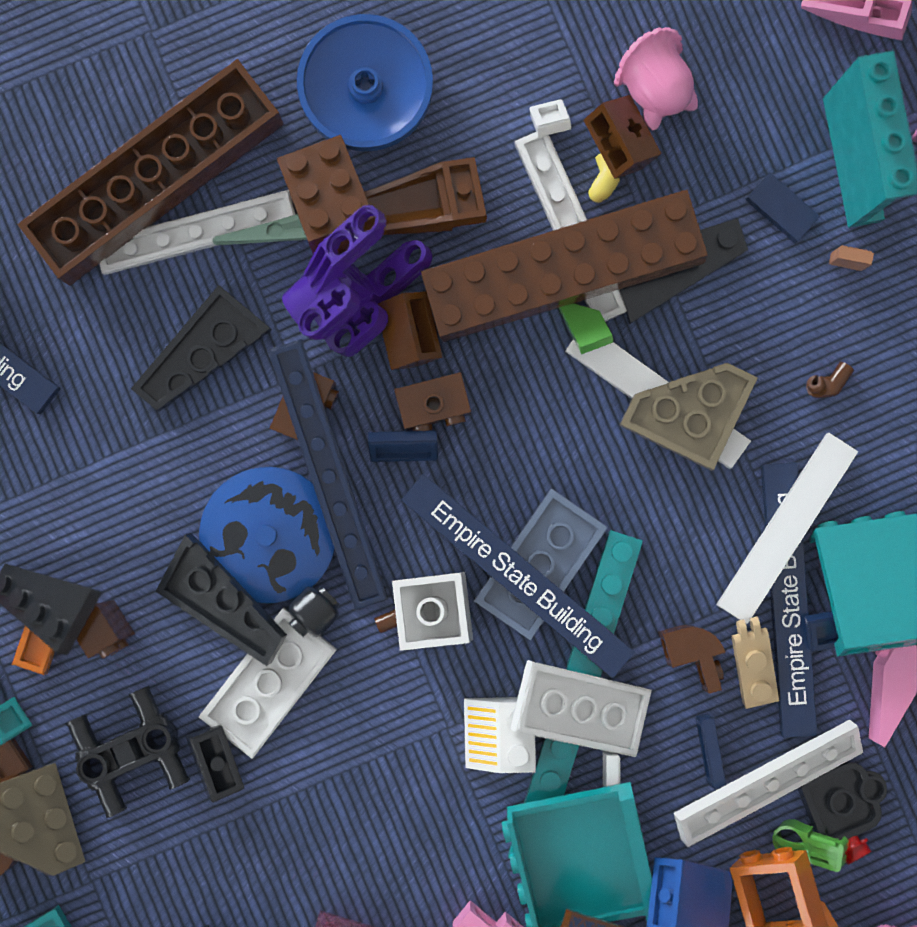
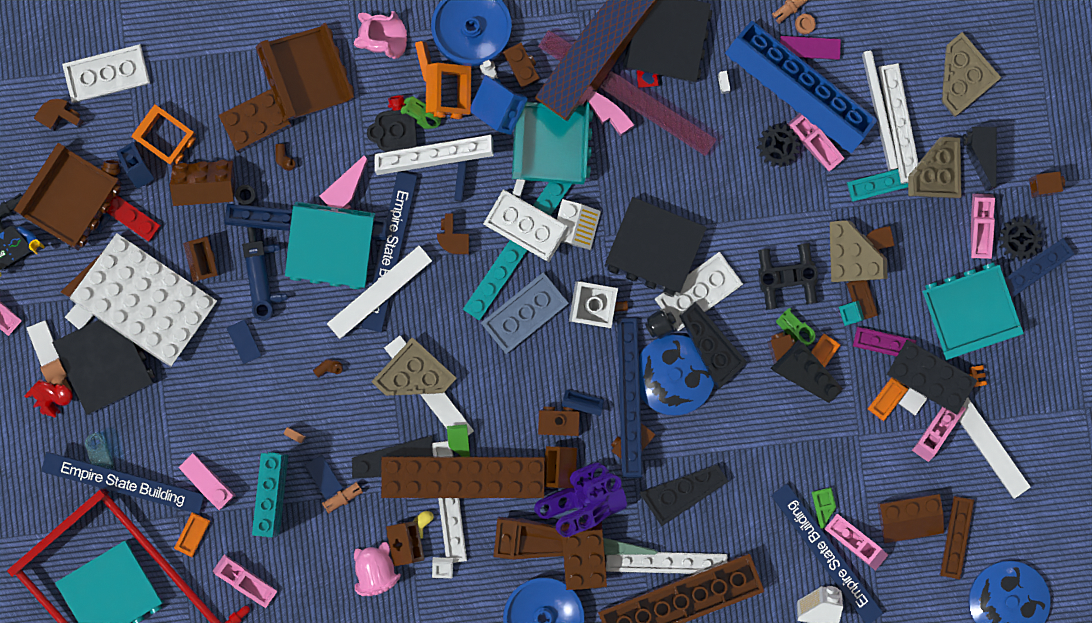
camera: 165 degrees left, 0 degrees up
black slope [186,725,245,803] -> none
dark blue tile [401,474,635,679] -> none
tan hinge [731,617,779,709] -> none
none -> nougat pin [322,482,363,514]
none -> black panel [604,197,707,297]
none -> bright green piece [776,308,815,347]

